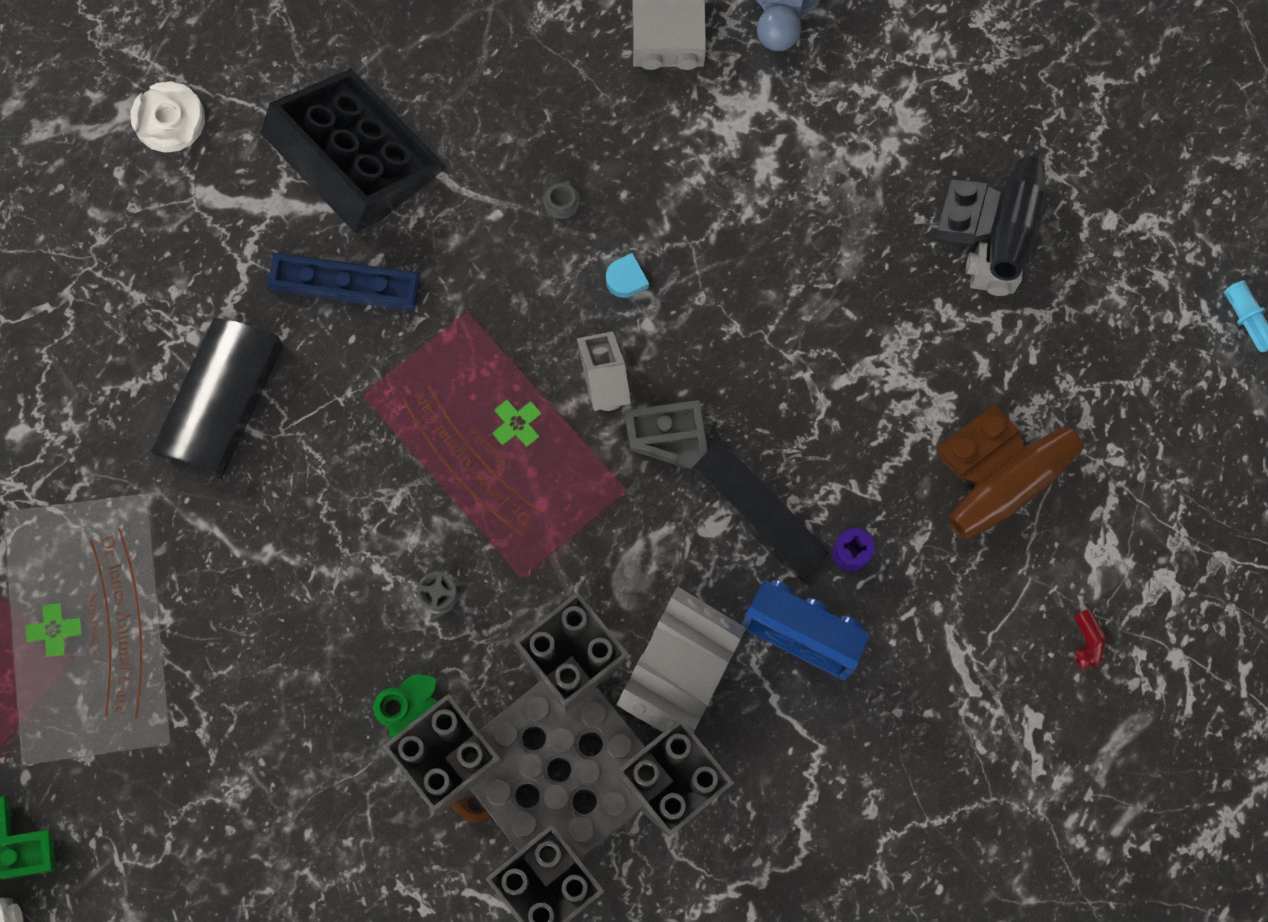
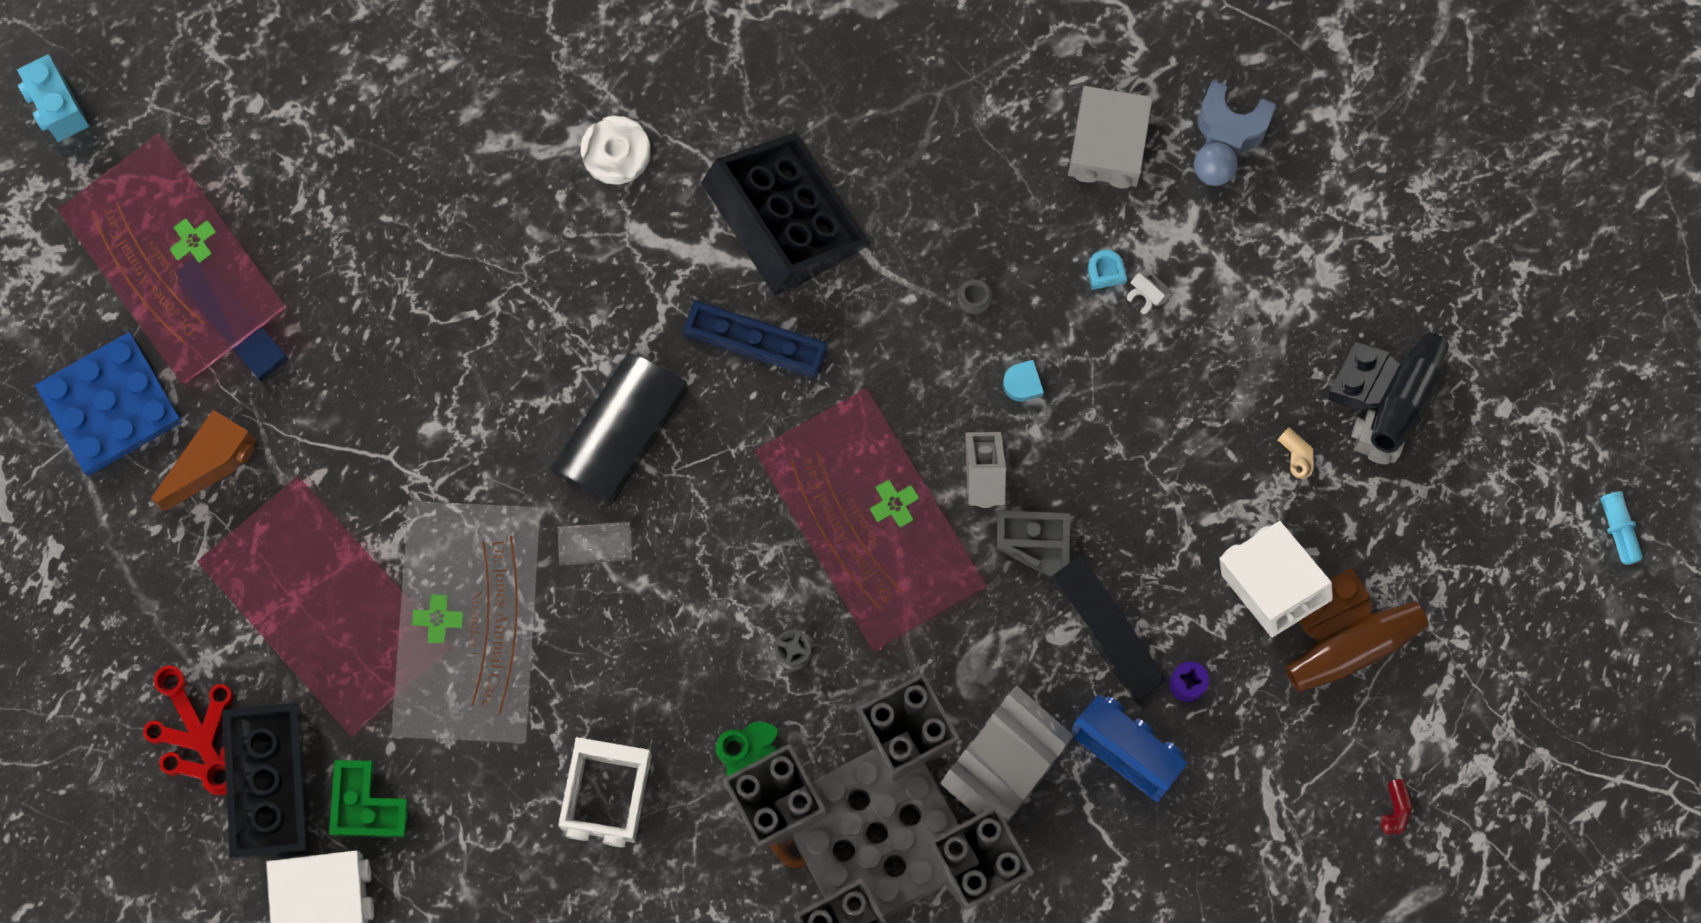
camera: 15 degrees right, 0 degrees up
none -> clear plate [557,522,633,565]
none -> white window [559,737,652,847]
none -> medium azure tile [1088,250,1127,290]
none -> tile [1127,270,1174,314]
none -> white brick [1219,521,1332,638]
none -> tan arm [1277,427,1314,479]

